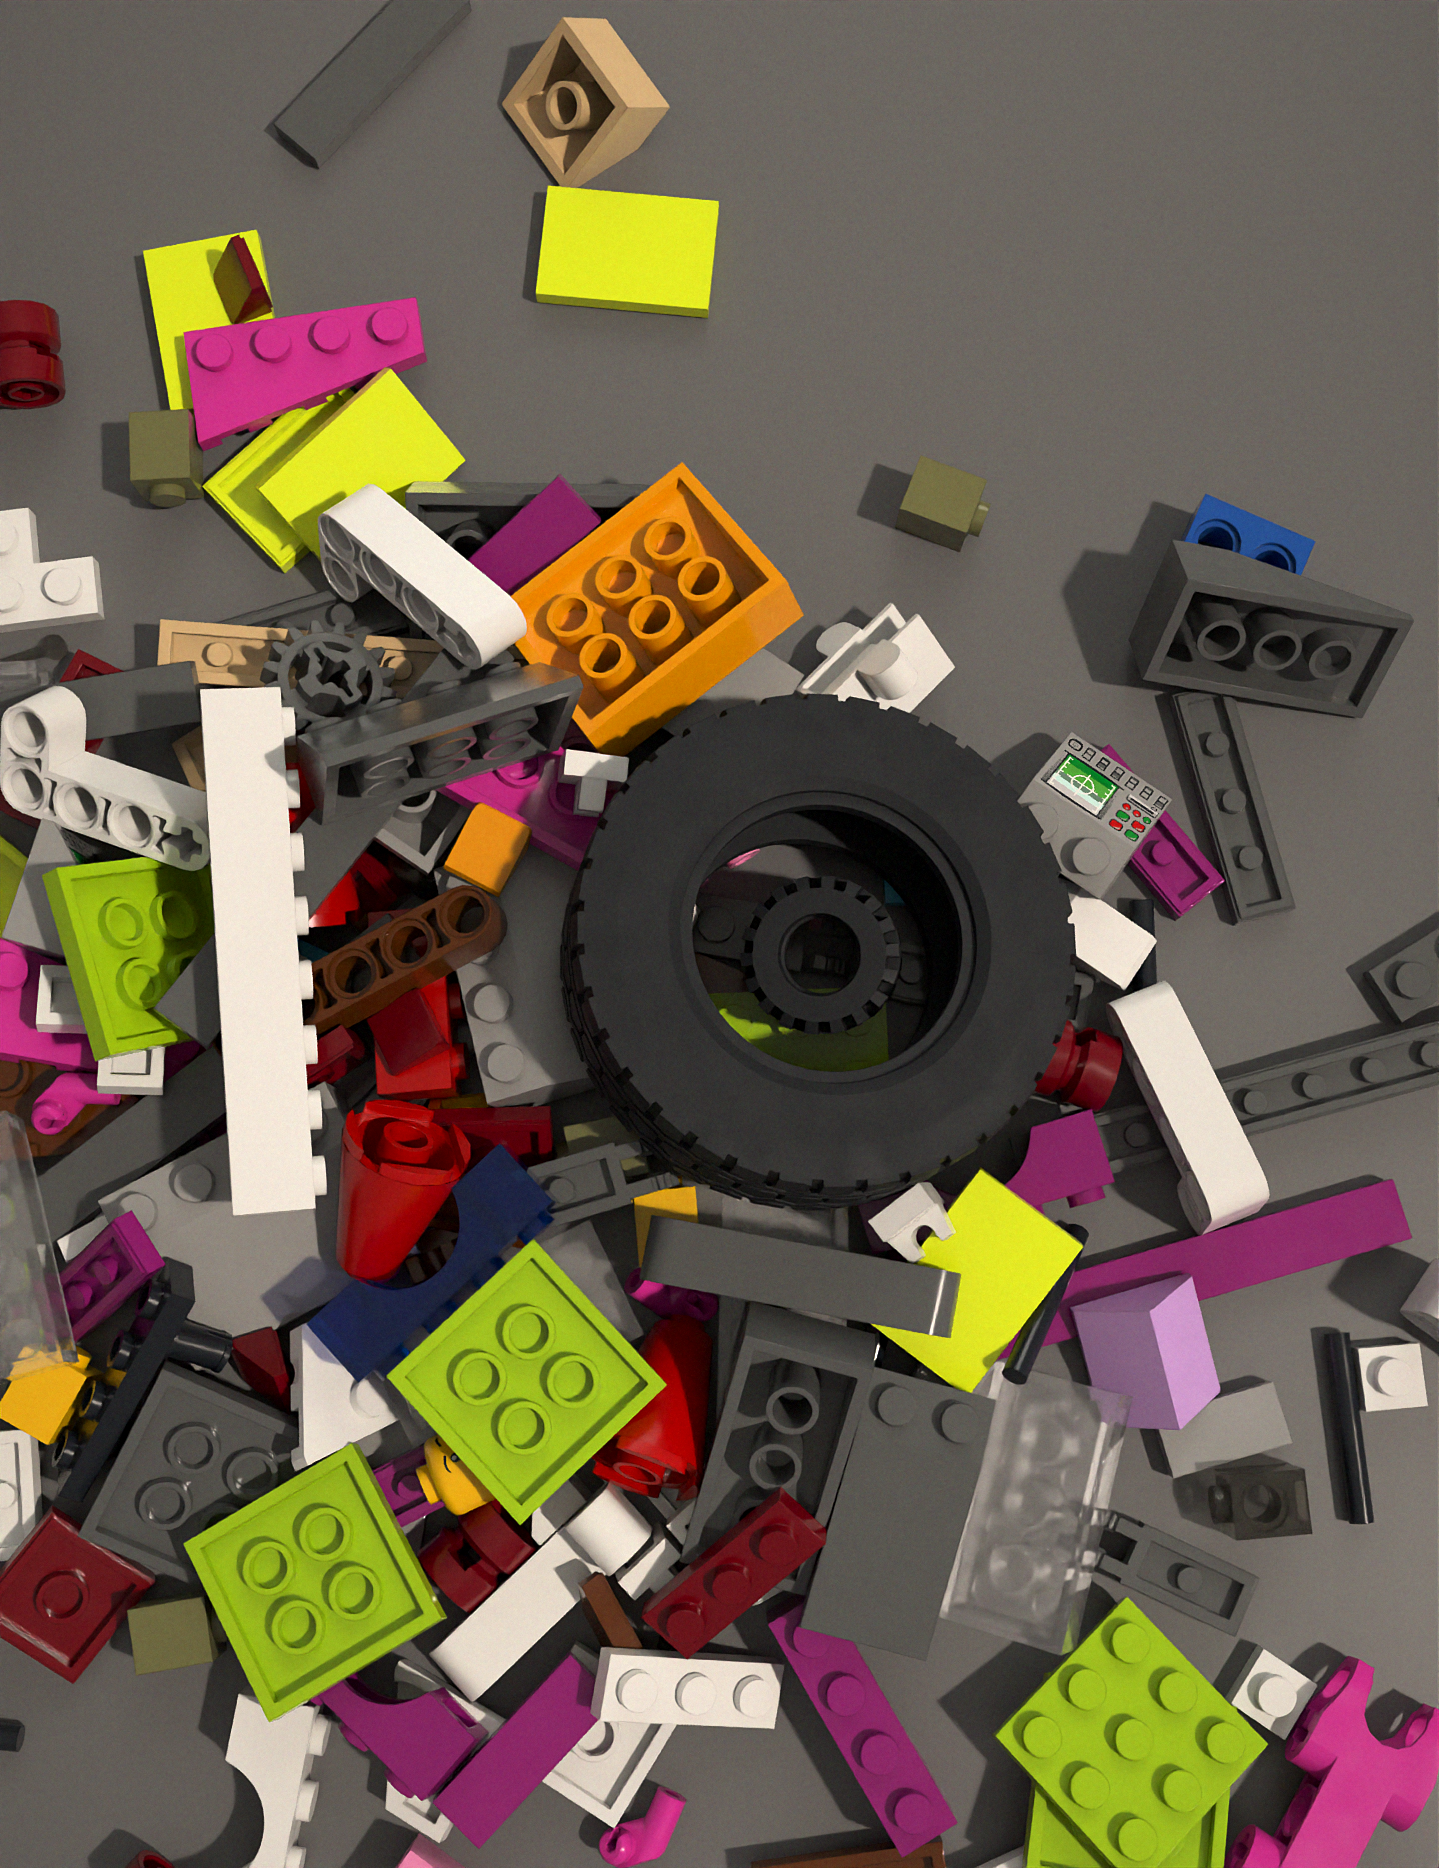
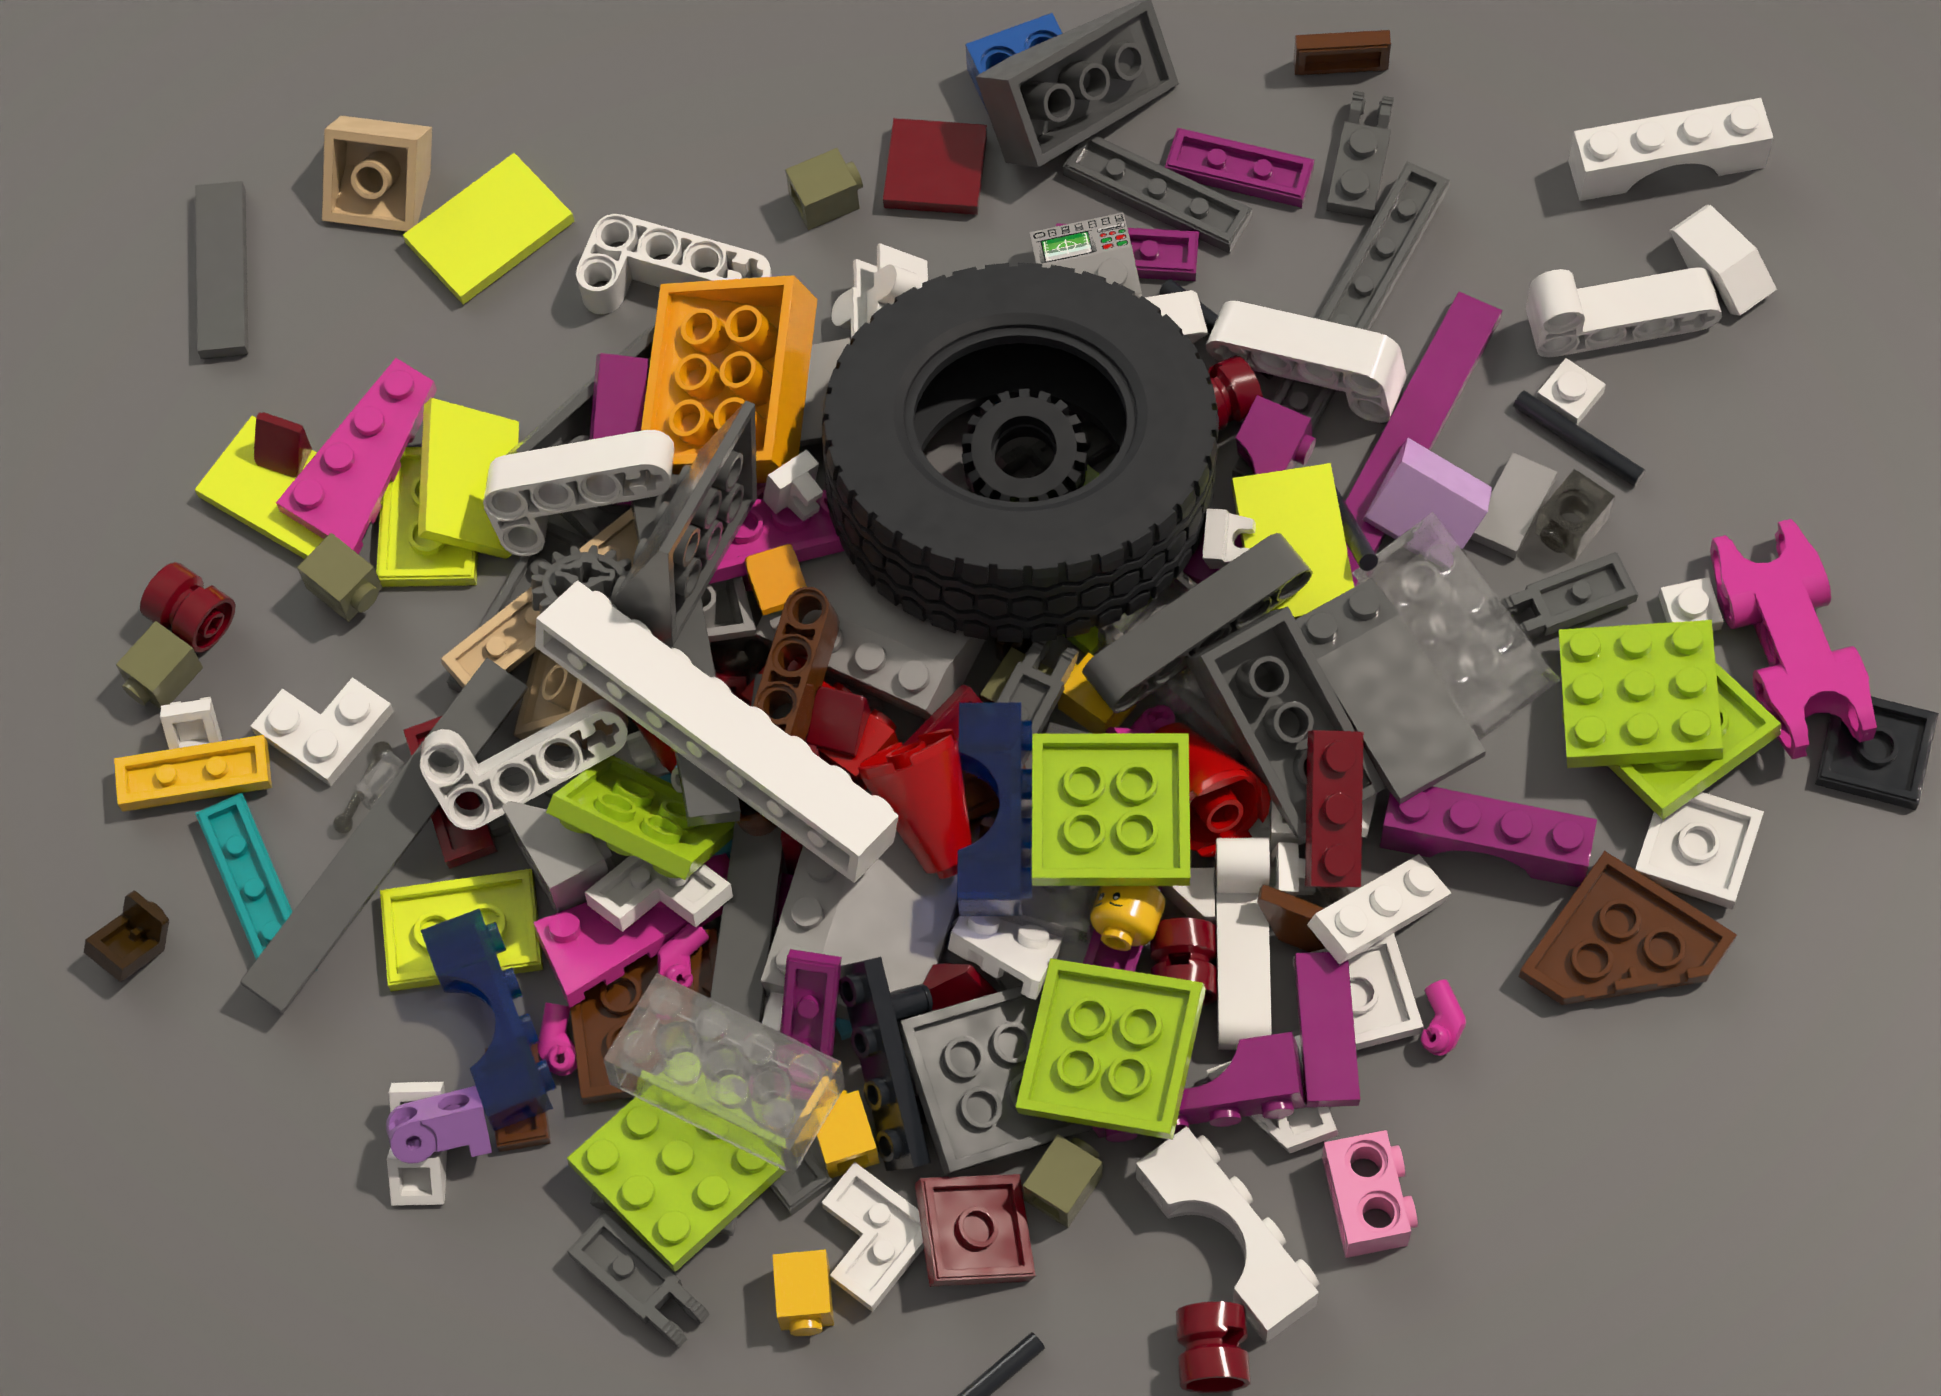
camera: 40 degrees left, 15 degrees down
none -> white beam [576,214,772,315]
none -> dark red tile [883,118,987,215]
none -> magenta tile [1165,128,1315,208]

